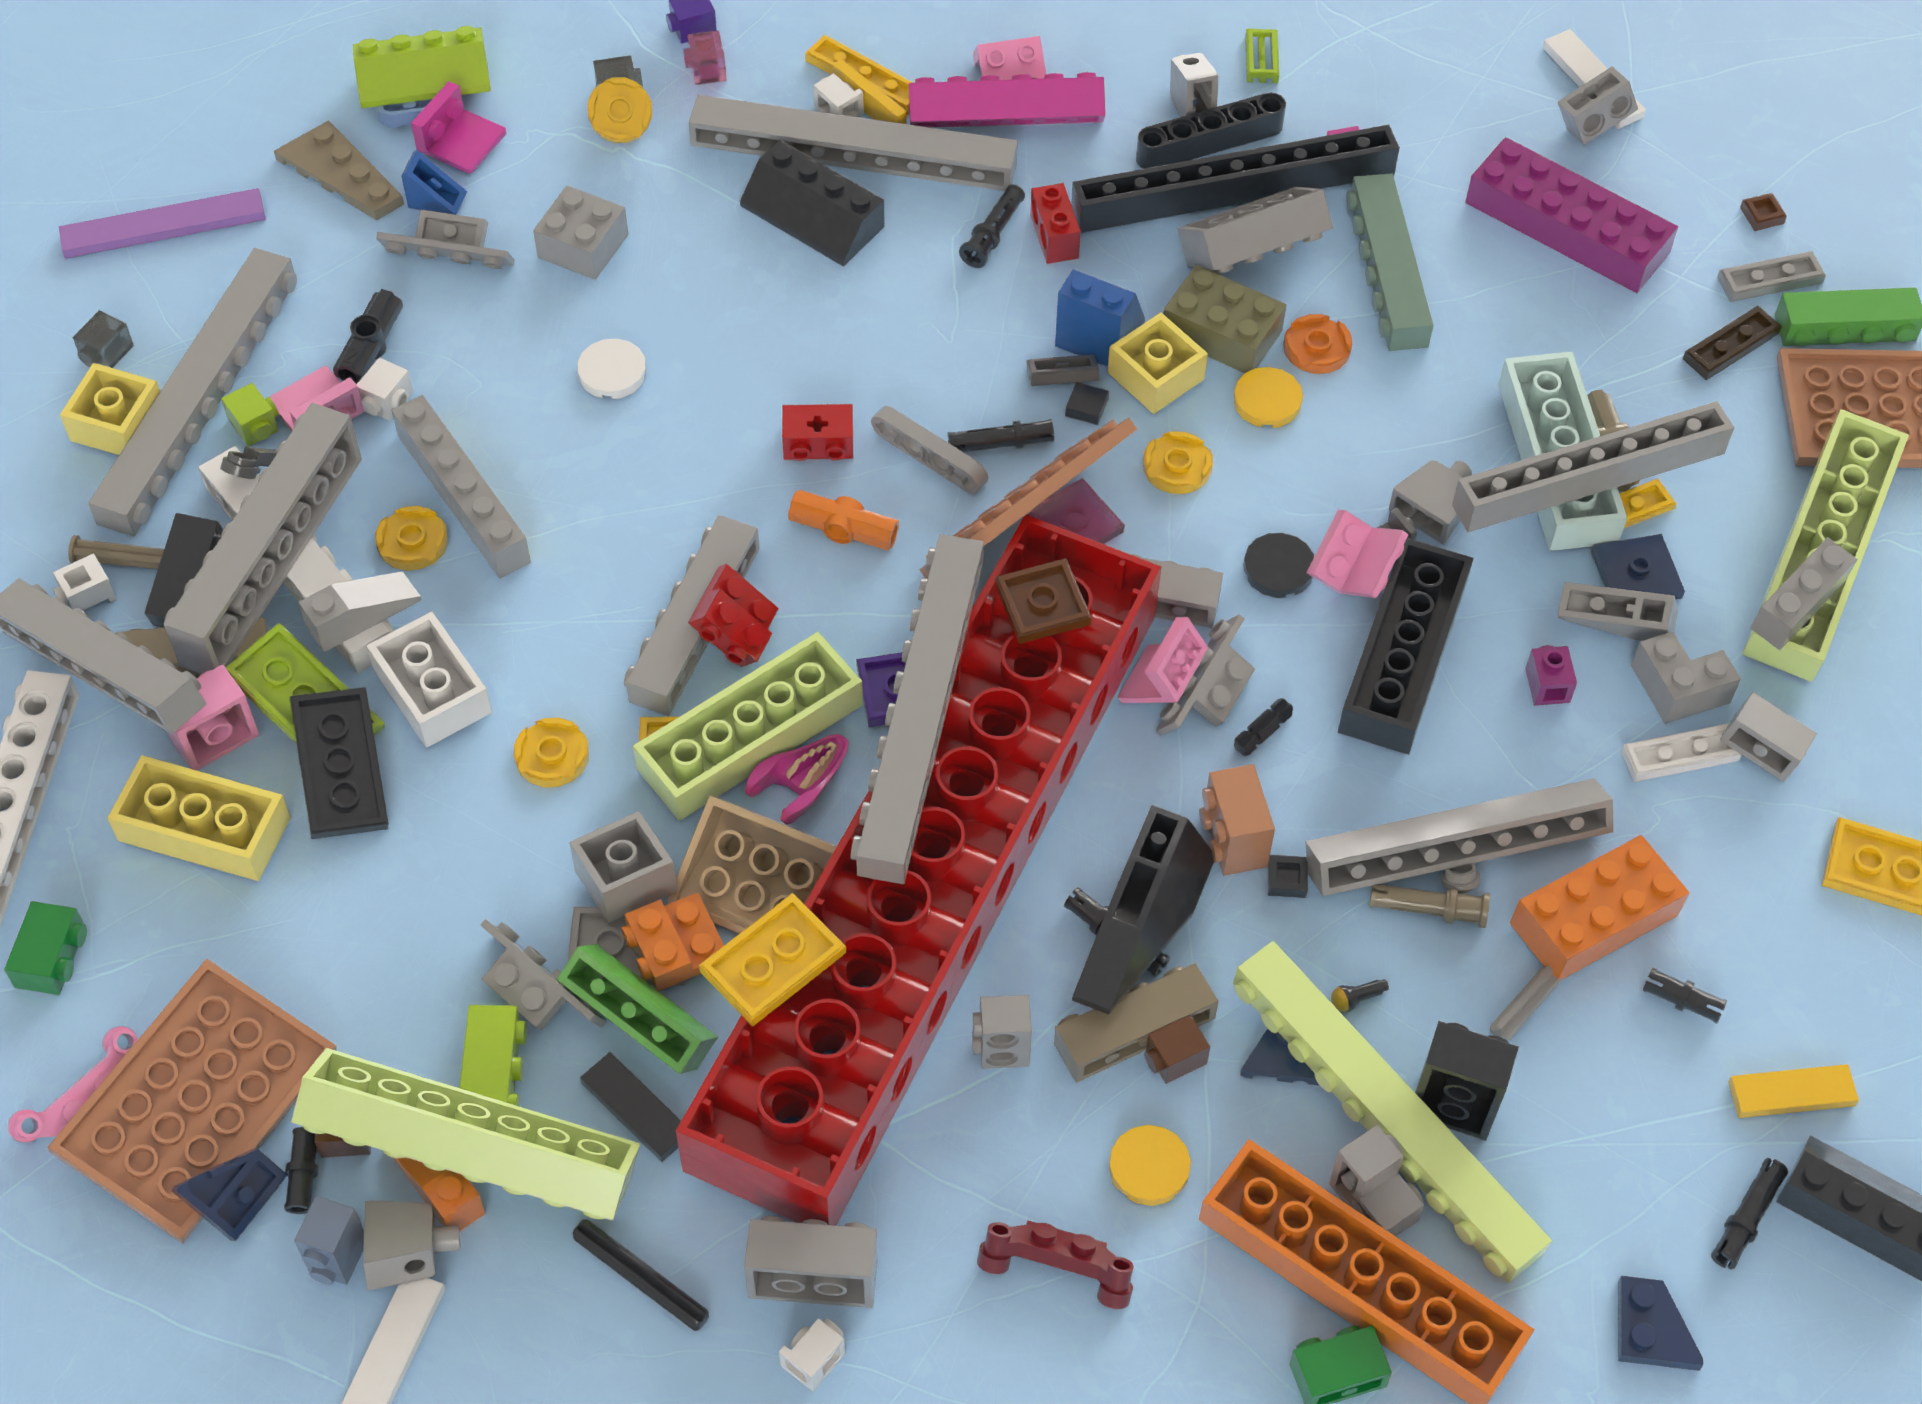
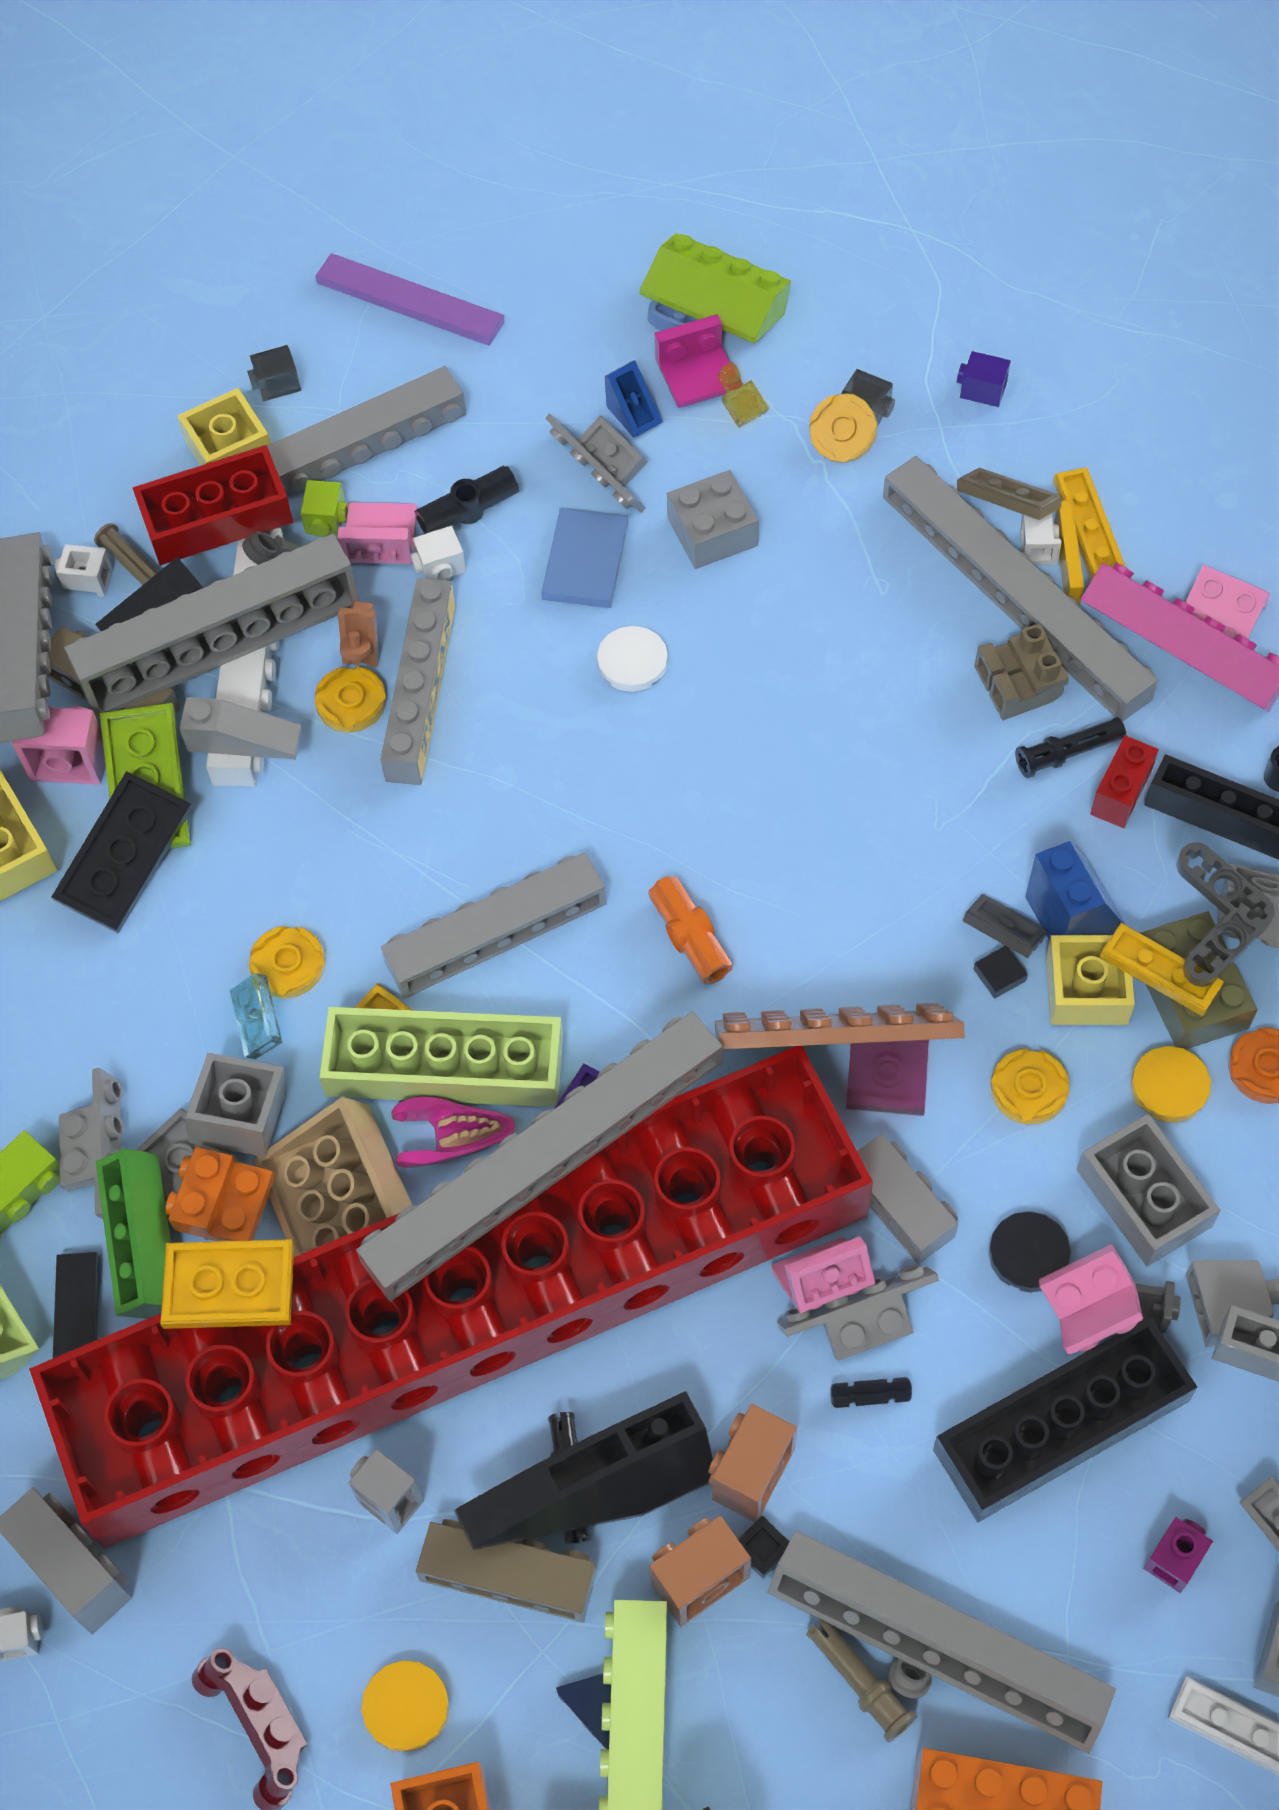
camera: 45 degrees right, 5 degrees up
dark tan wing [274,120,404,220] -> none
white brick [366,611,492,748] -> none
clear pink brick [683,30,727,85] -> none
red plate [688,564,779,667] -> none
black slope [740,140,885,267] -> none
red brick [782,404,854,461] -> none
light grey beam [871,406,989,494] -> none
black pin [947,419,1054,452] -> none
reddish brown tile [995,558,1091,644] -> none
reddish brown brick [1144,1015,1210,1084] -> none
black piece [1331,979,1389,1012] -> none
none -> red brick [132,445,294,566]
none -> clear light blue plate [229,973,283,1060]
none -> nougat hips [338,601,379,667]
none -> medium blue tile [541,508,628,608]
none -> nougat brick [649,1515,751,1628]
none -> clear yellow plate [717,362,769,428]
none -> dark tan tile [957,467,1061,520]
none -> dark tan hips [974,624,1069,721]
none -> light grey brick [1076,1113,1221,1267]
none -> yellow tile [1100,923,1224,1017]
none -> dark grey beam [1176,842,1274,987]

